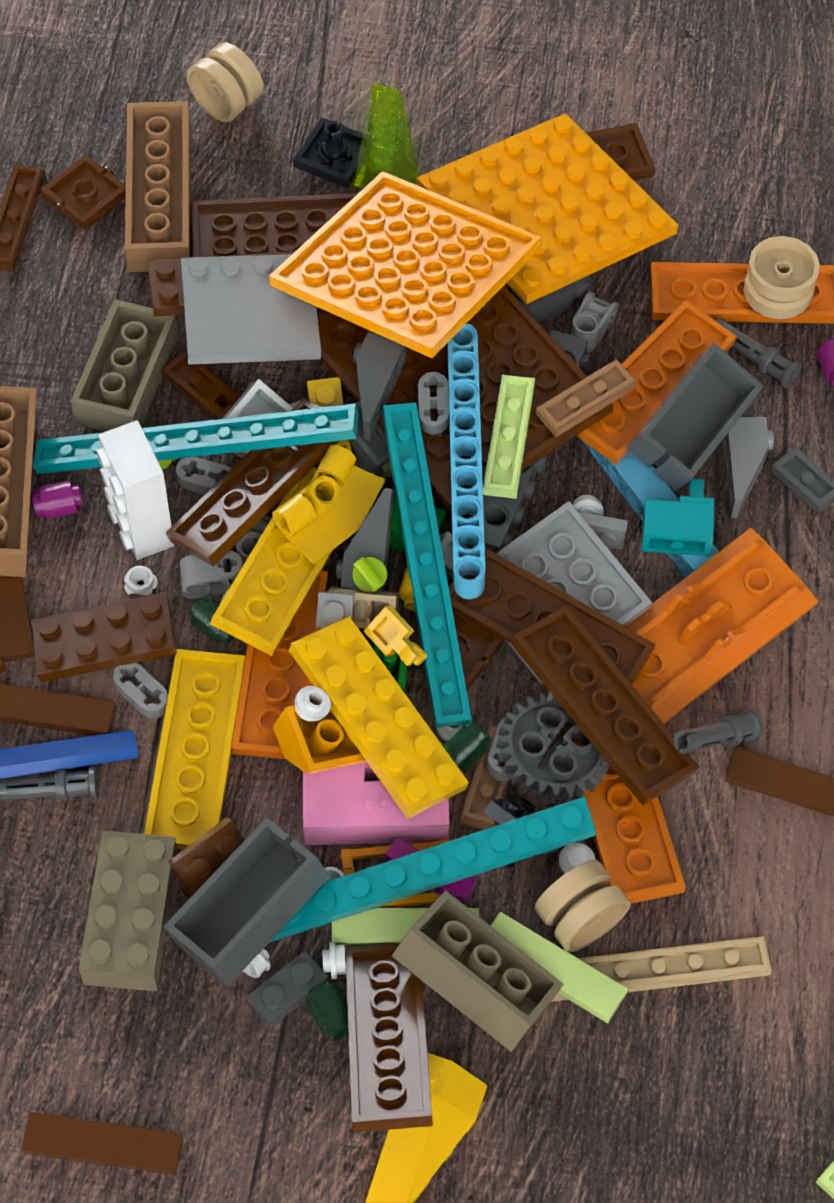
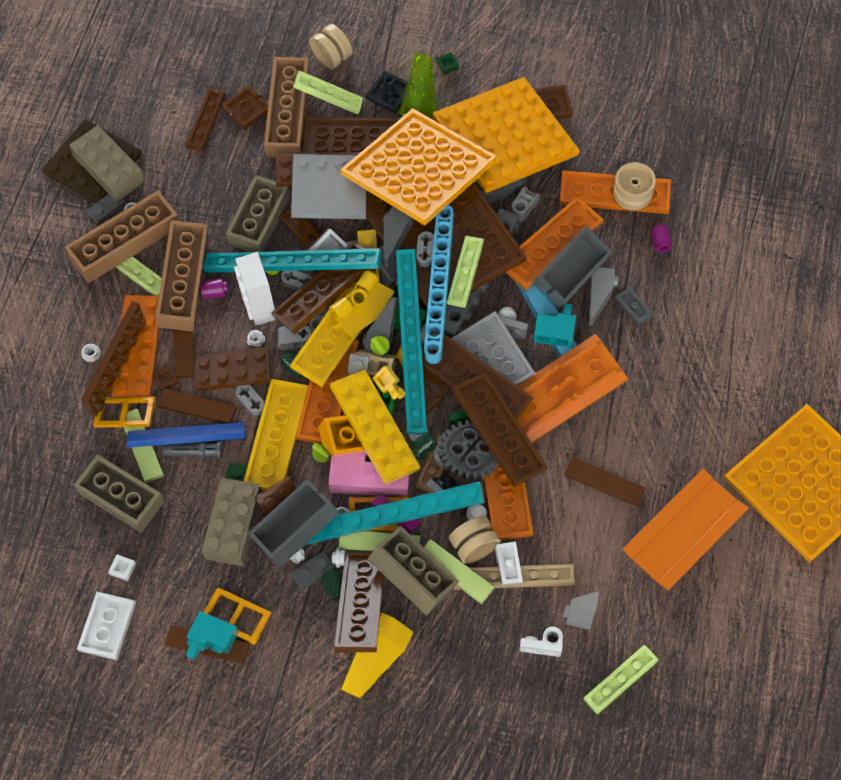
camera: 10 degrees right, 5 degrees up
white plate [295,686,331,722] -> none
medium nougat tile [536,359,637,437] -> none
dark grey pin [673,710,763,754] -> none
dark grey pin [716,318,802,388] -> none
none -> teal hinge [186,611,239,660]
none -> light orange window [204,588,272,645]
none -> dark green plate [226,462,248,481]
none -> yellowish green tile [293,70,363,115]
none -> lime plate [312,442,332,463]
none -> dark green plate [436,52,459,75]
none -> dark green plate [447,410,468,428]
none -> white plate [495,542,523,586]
none -> white plate [520,627,563,657]
none -> light grey slope [563,592,599,630]

